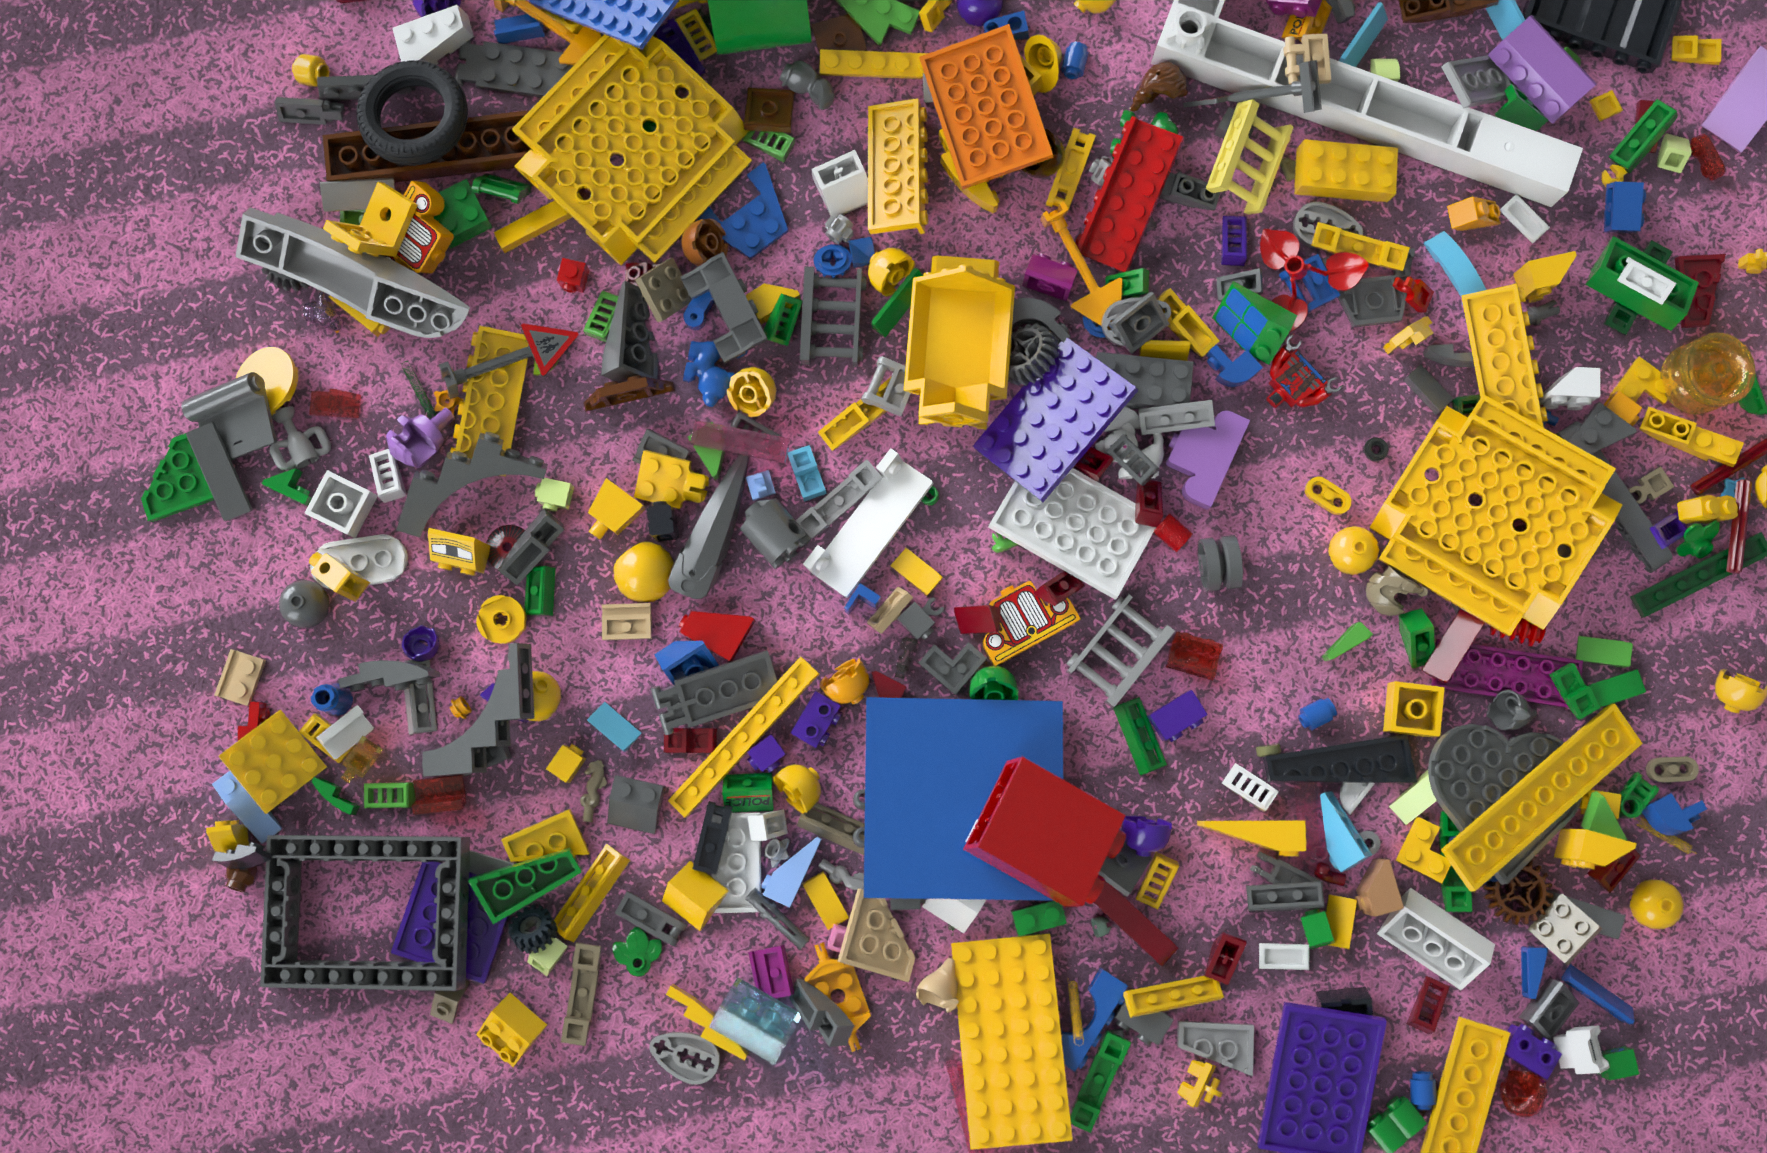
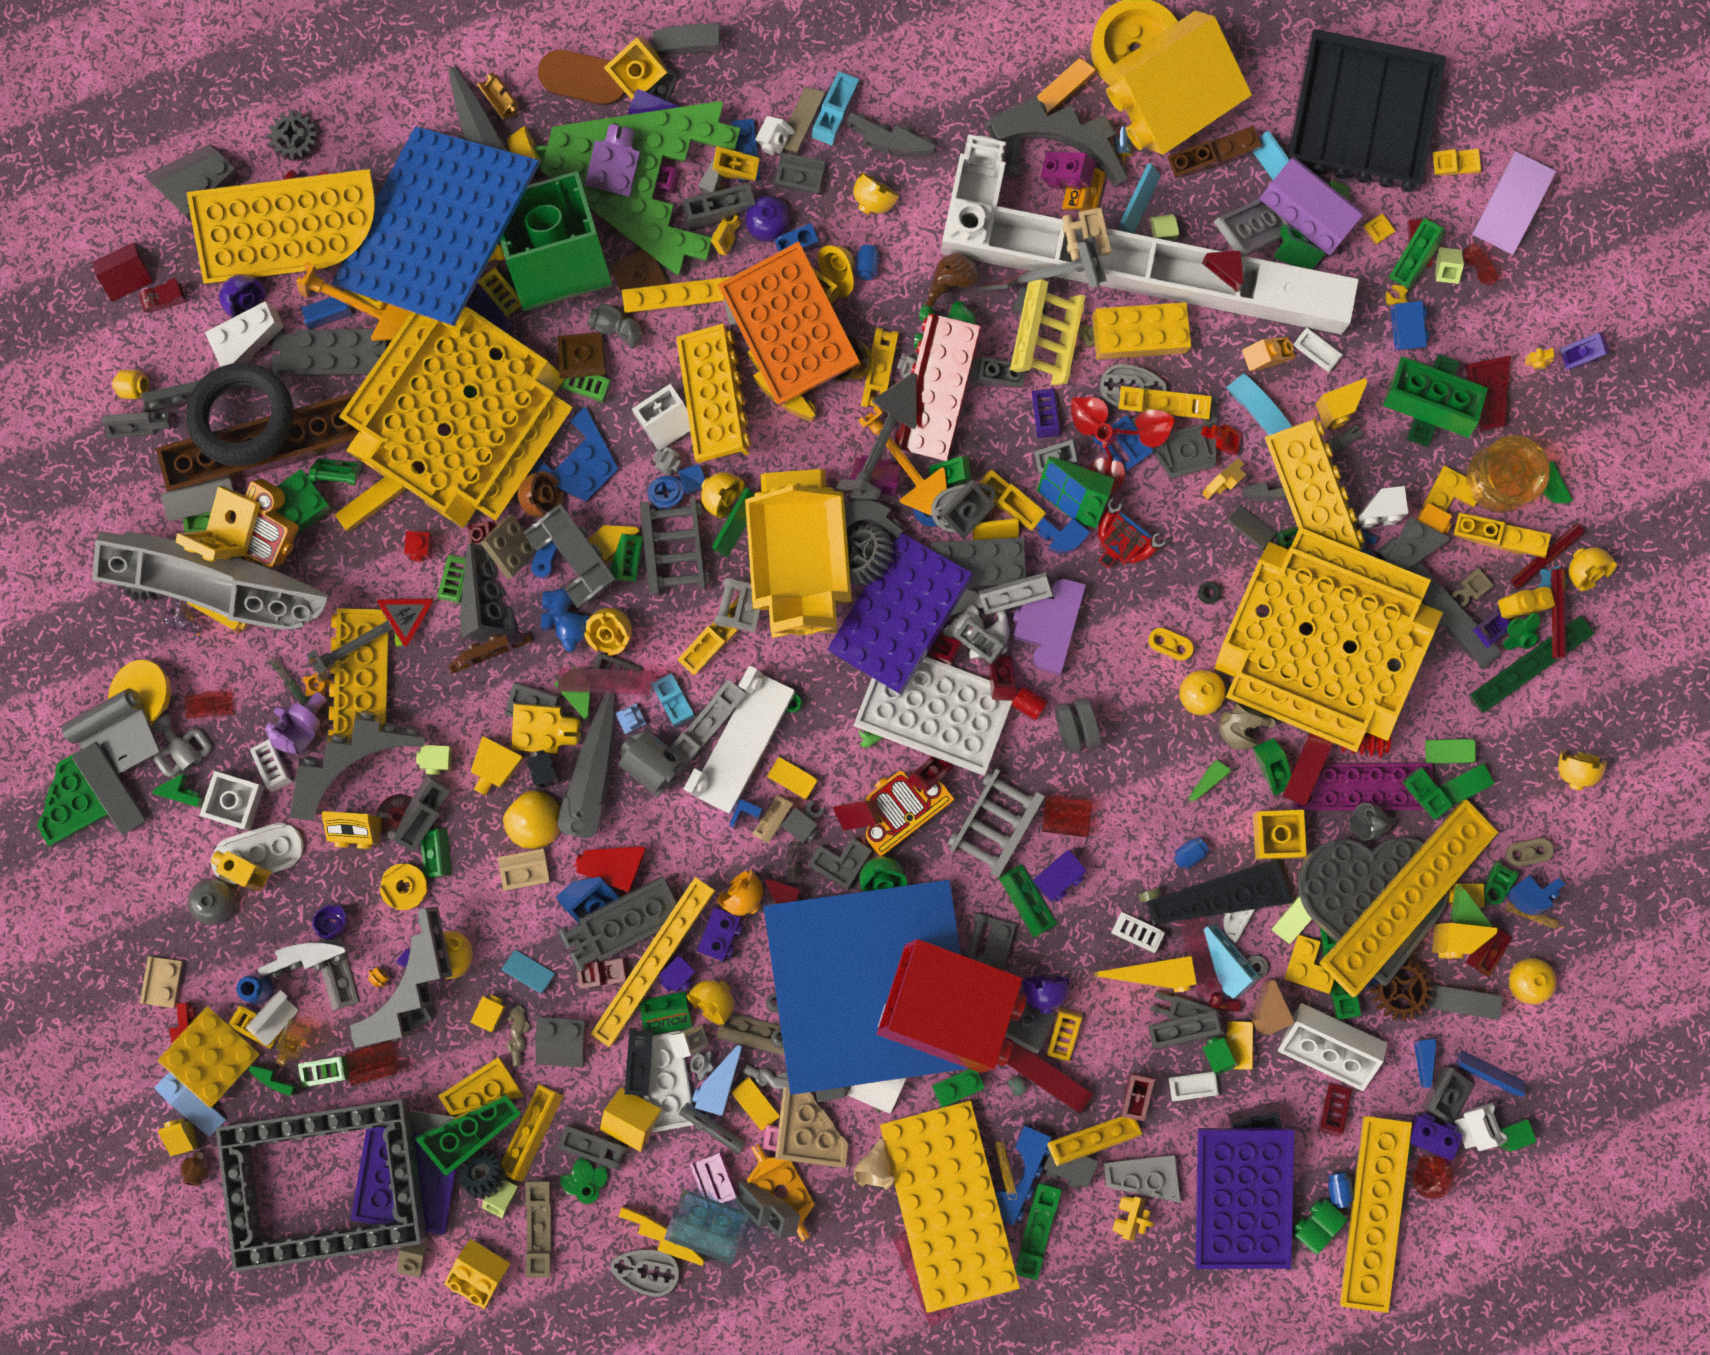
camera: 15 degrees left, 0 degrees up
black slope [212,842,272,869] -> none
plate [1528,893,1602,965] -> none
white panel [1617,257,1676,305] -> none
none -> dark grey piece [836,373,917,499]
none -> dark grey plate [964,913,1016,970]
none -> dark red slope [1201,251,1244,292]

